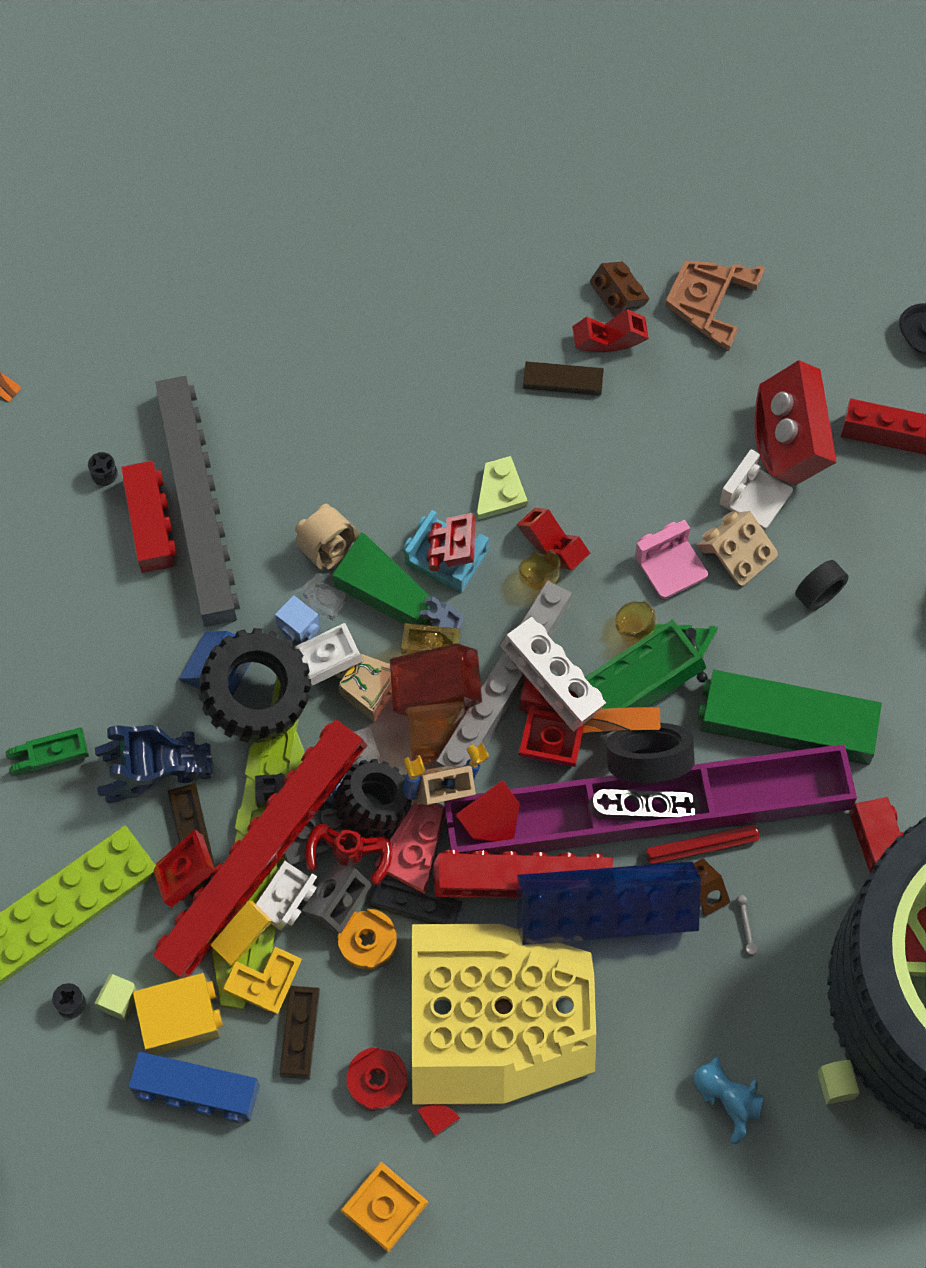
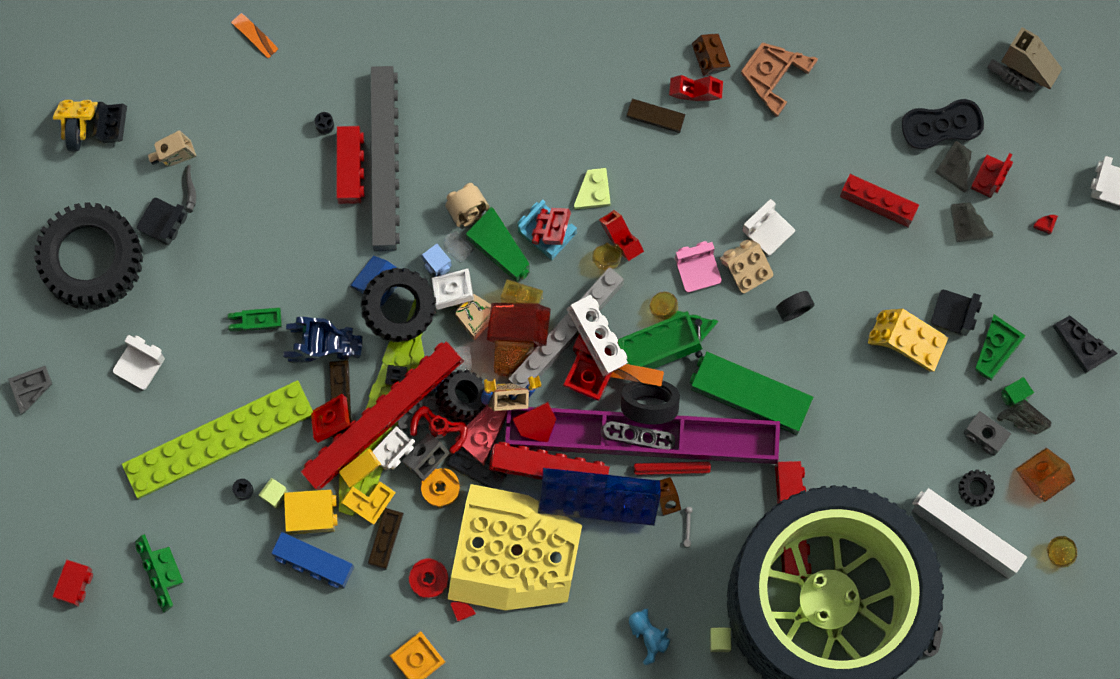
camera: 10 degrees right, 10 degrees up
sand blue plate [419,596,465,642] -> none
red piece [754,360,837,485] -> none

